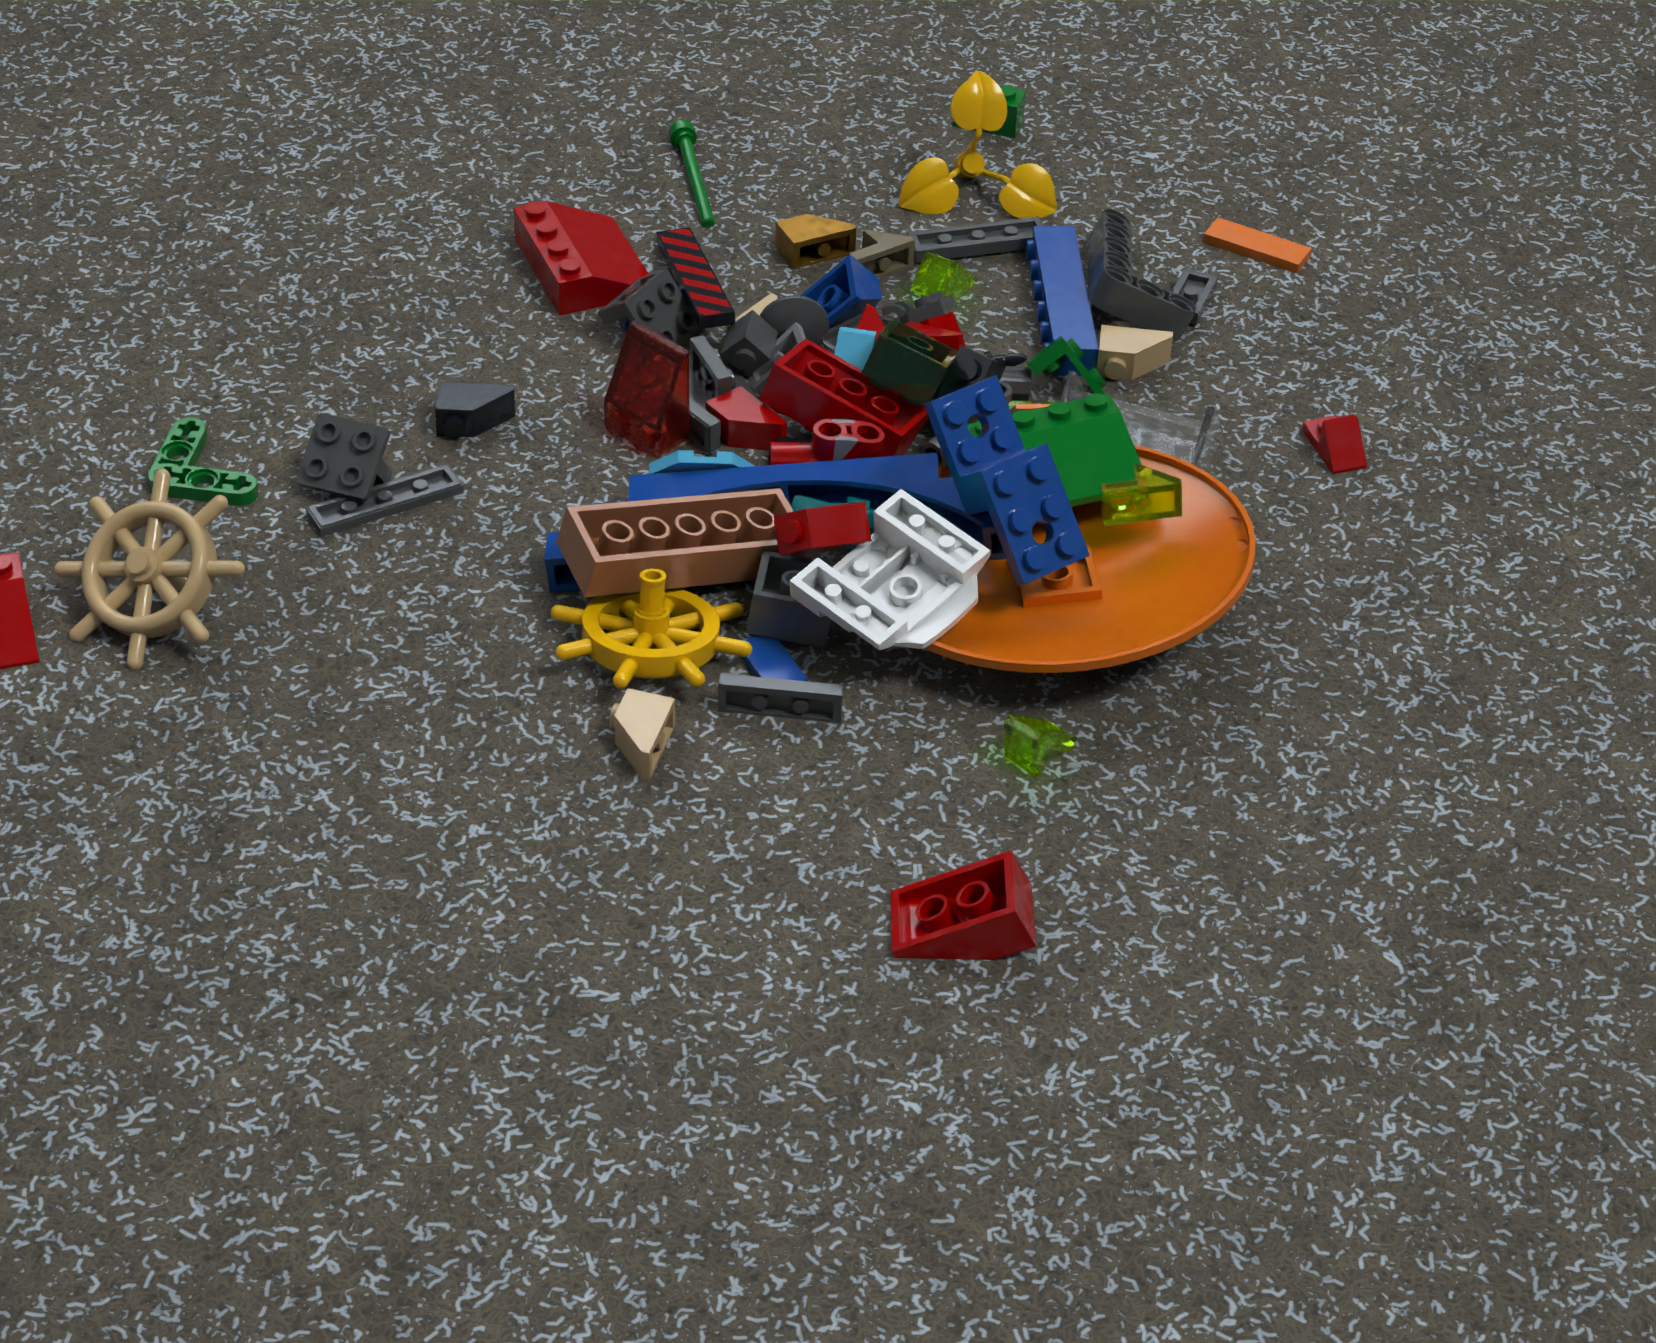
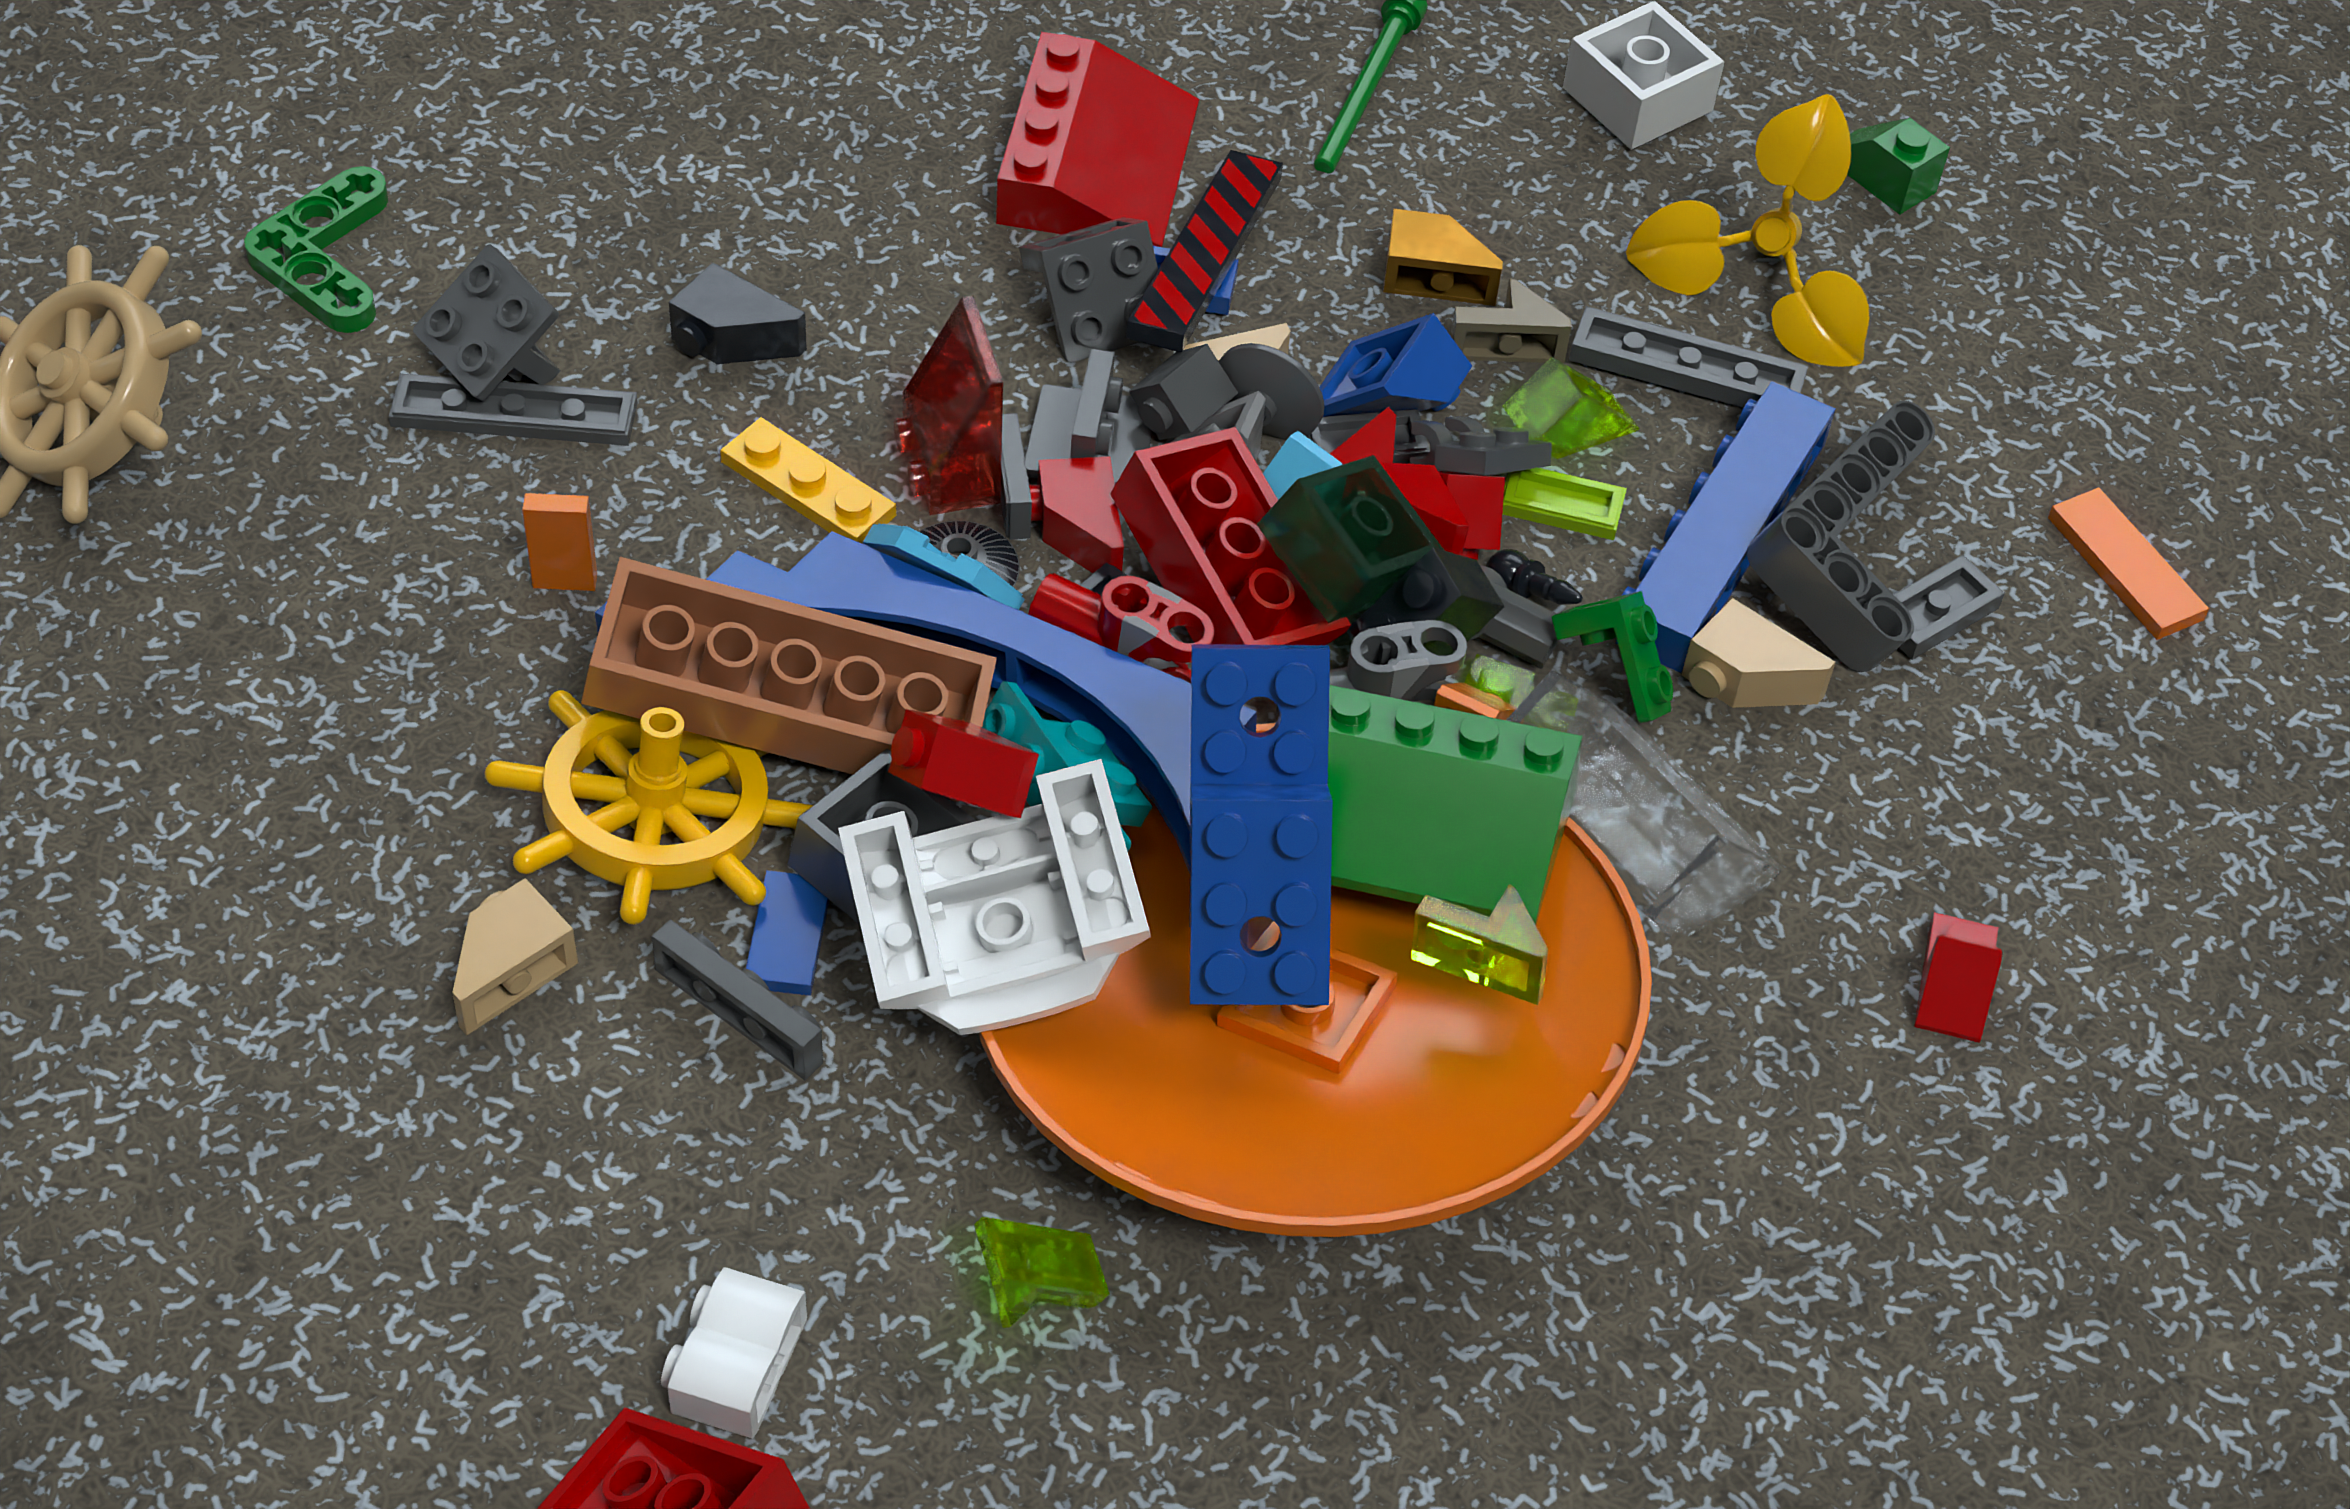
camera: 30 degrees right, 10 degrees up
none -> orange tile [522,493,597,591]
none -> white brick [661,1267,807,1439]
none -> yellow plate [720,417,896,544]
none -> lime tile [1502,468,1627,540]
none -> white brick [1563,1,1724,150]

